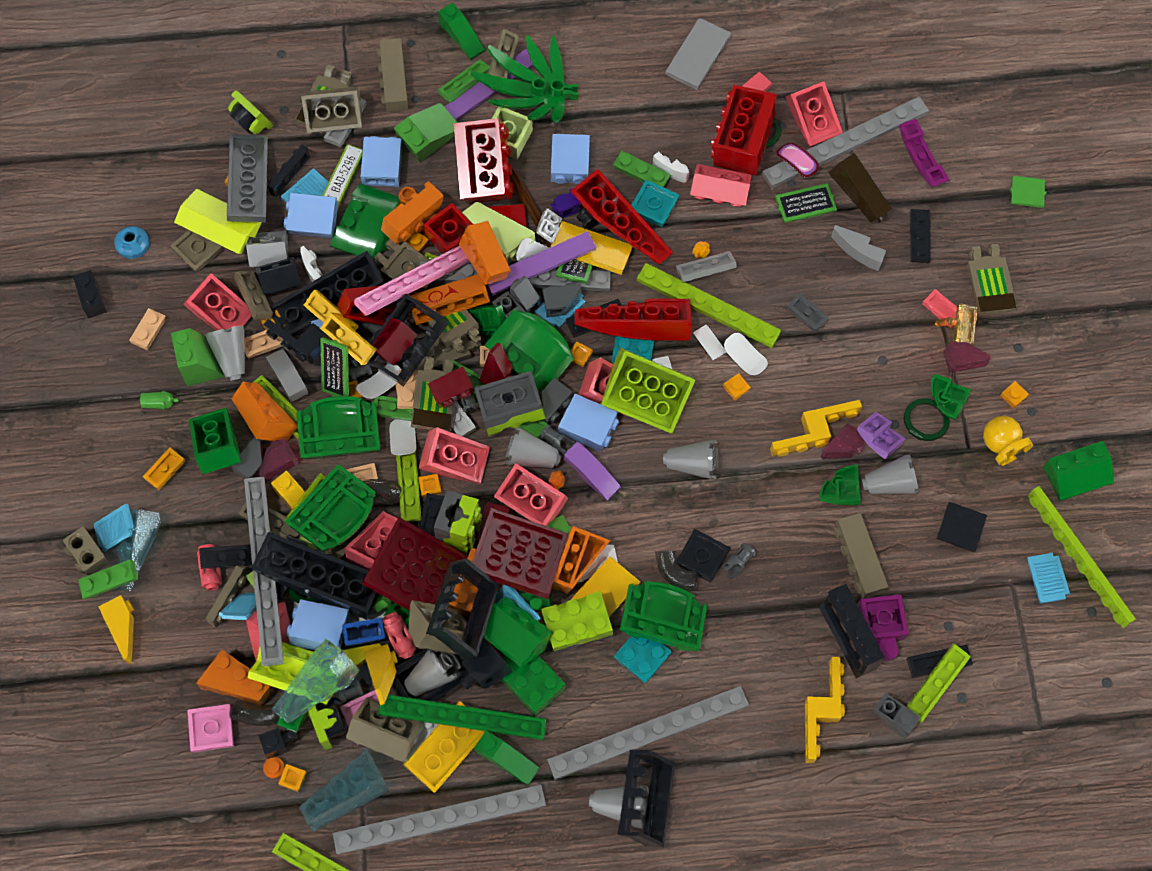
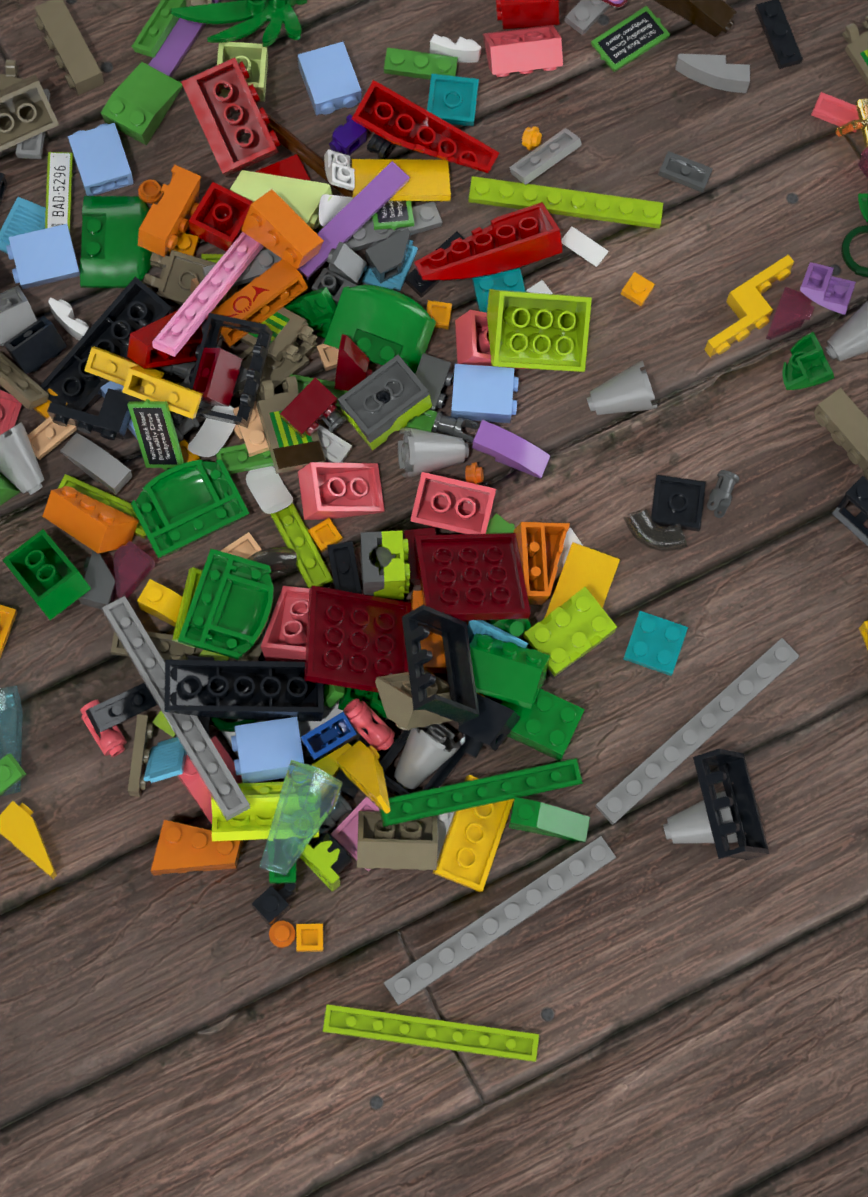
camera: 25 degrees left, 5 degrees up
bright pink plate [188,704,234,753] -> none
clear smoke cylinder [229,700,285,726] -> none
clear light blue wedge [299,748,389,832] -> none
green slope [620,581,707,651] -> none
white sticker [724,333,768,375] -> none

